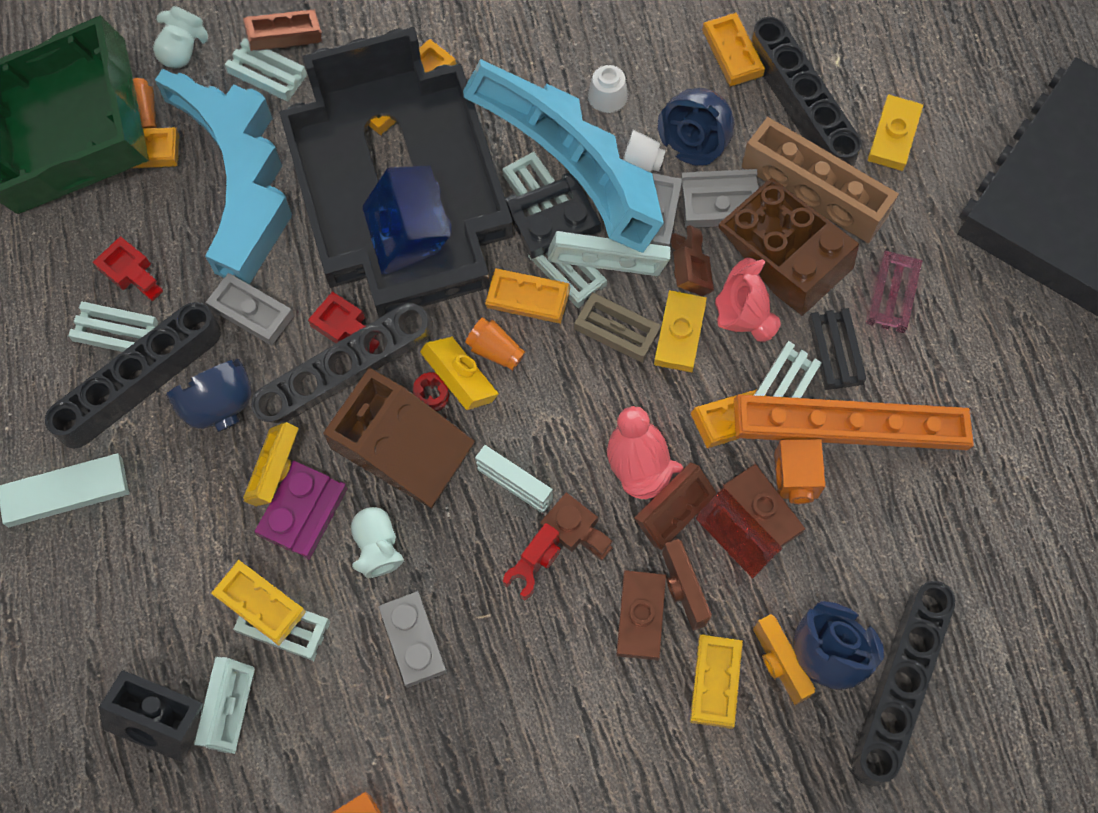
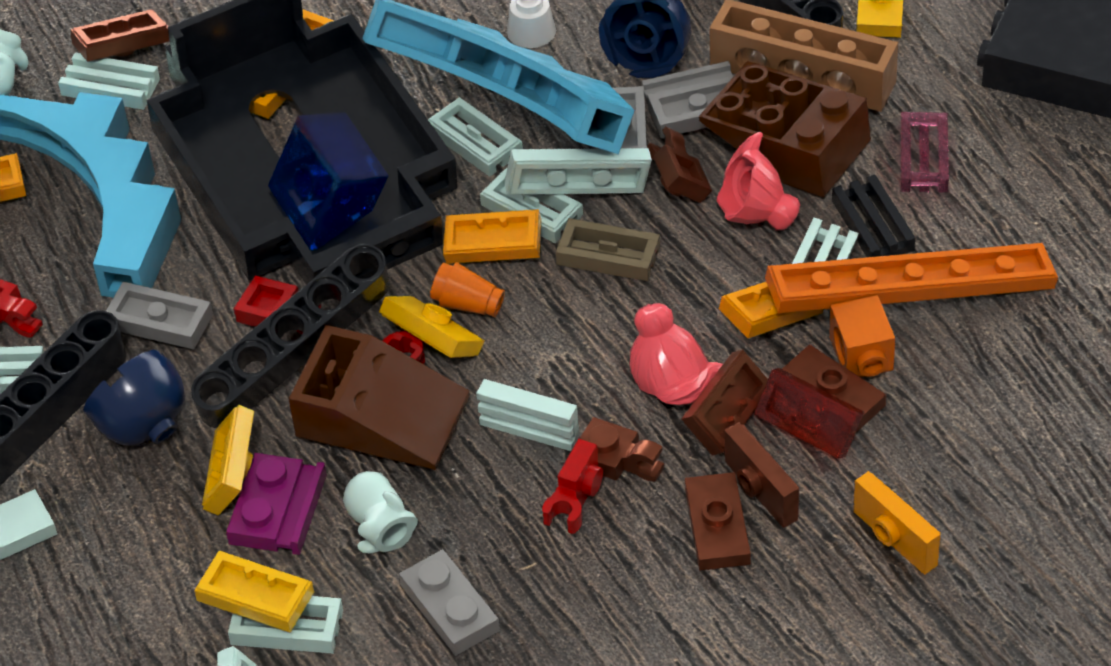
camera: 10 degrees left, 20 degrees down
black plate [505,172,601,259] -> none
white hat [623,130,665,173] -> none
yellow plate [654,290,707,373] -> none
yellow plate [690,634,743,729] -> none
dark blue cylinder [793,601,884,690] -> none
black beam [851,580,956,786] -> none

